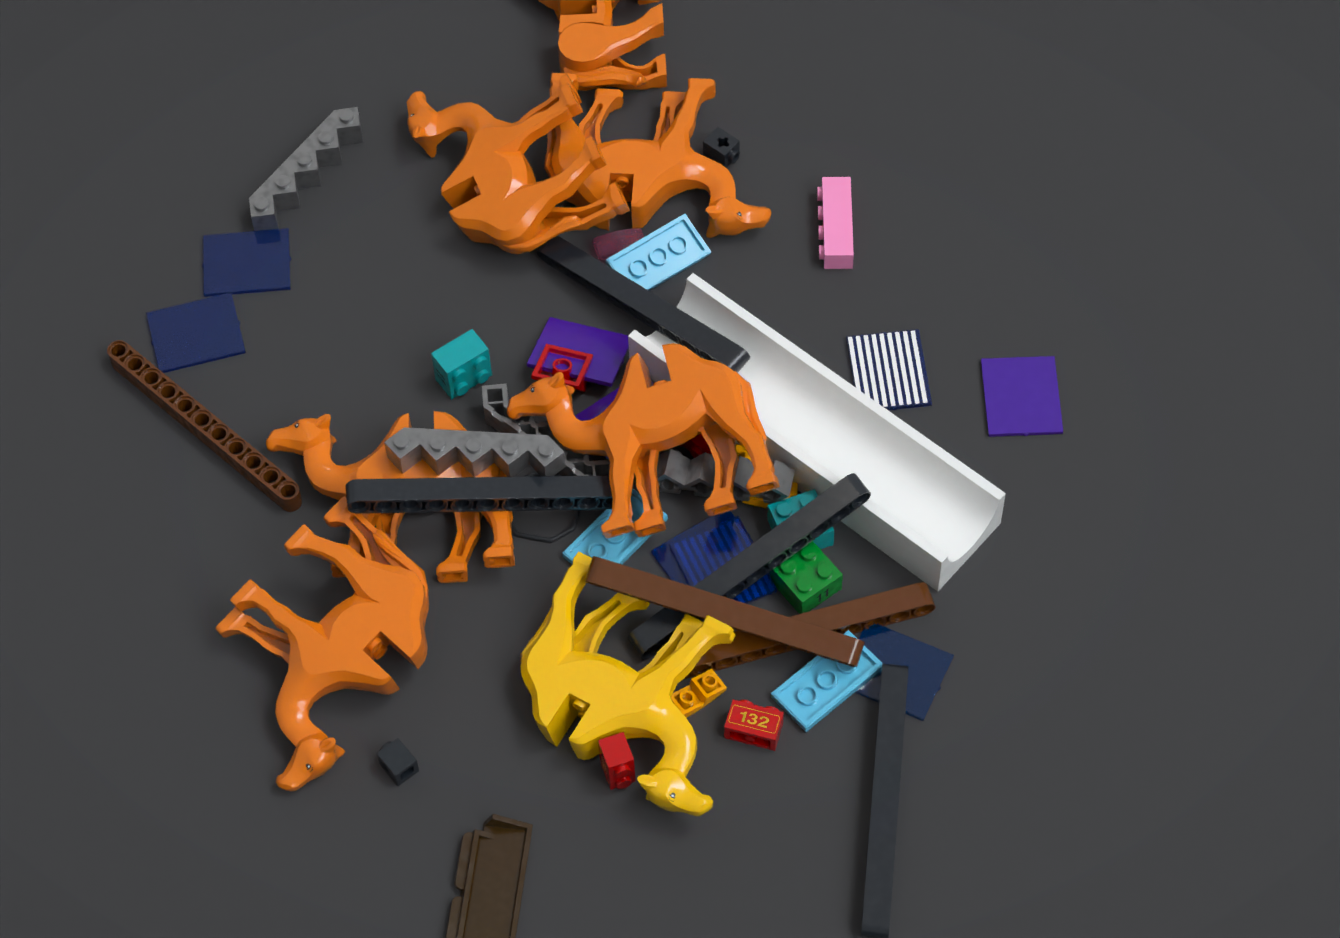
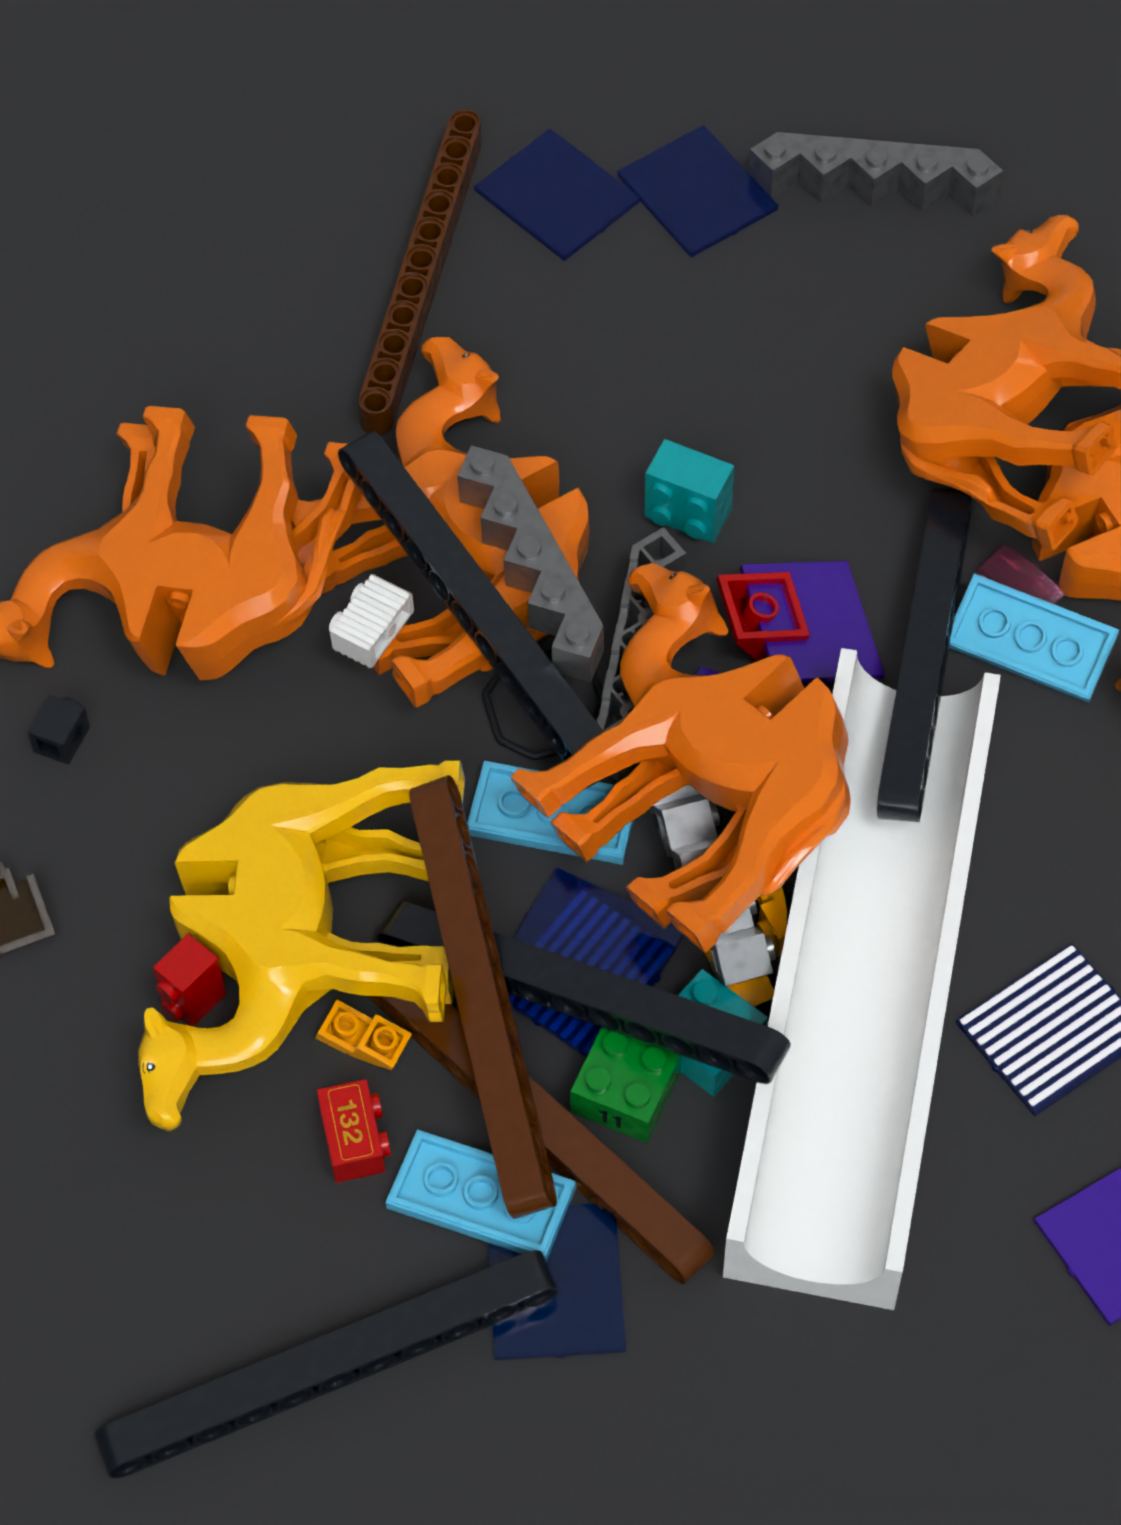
camera: 60 degrees right, 0 degrees up
none -> white brick [329,574,414,668]

